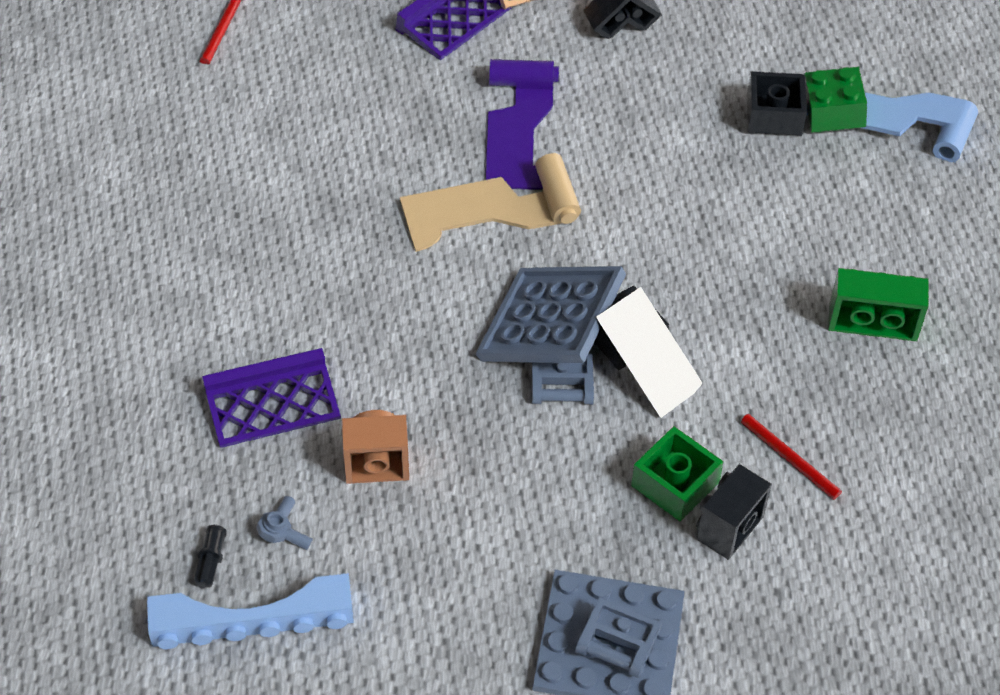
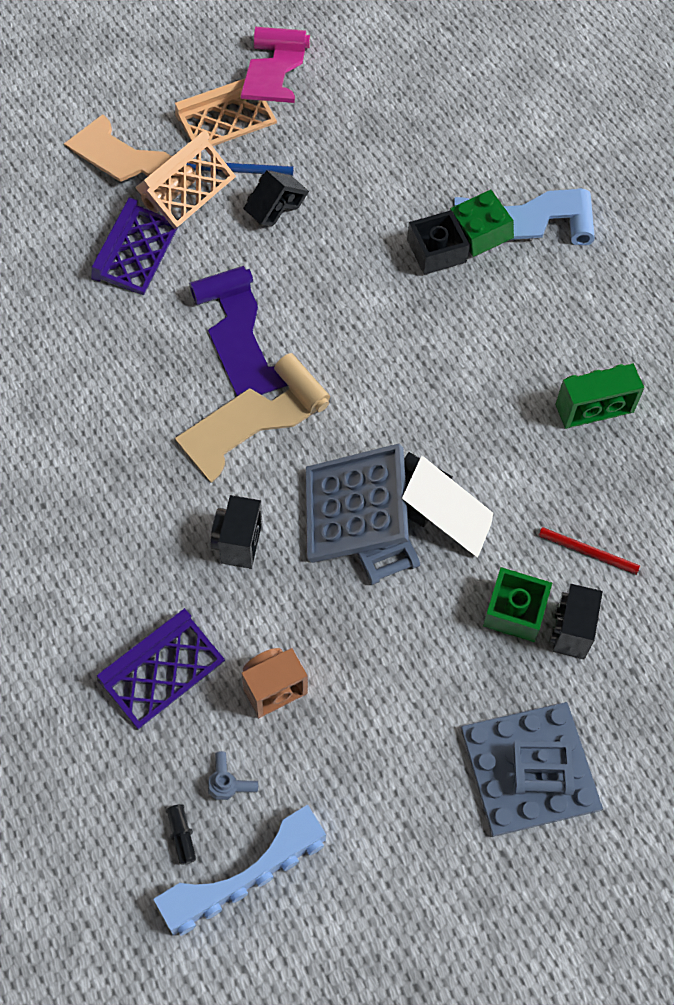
camera: 25 degrees left, 10 degrees up
none -> black piece [210,495,263,569]

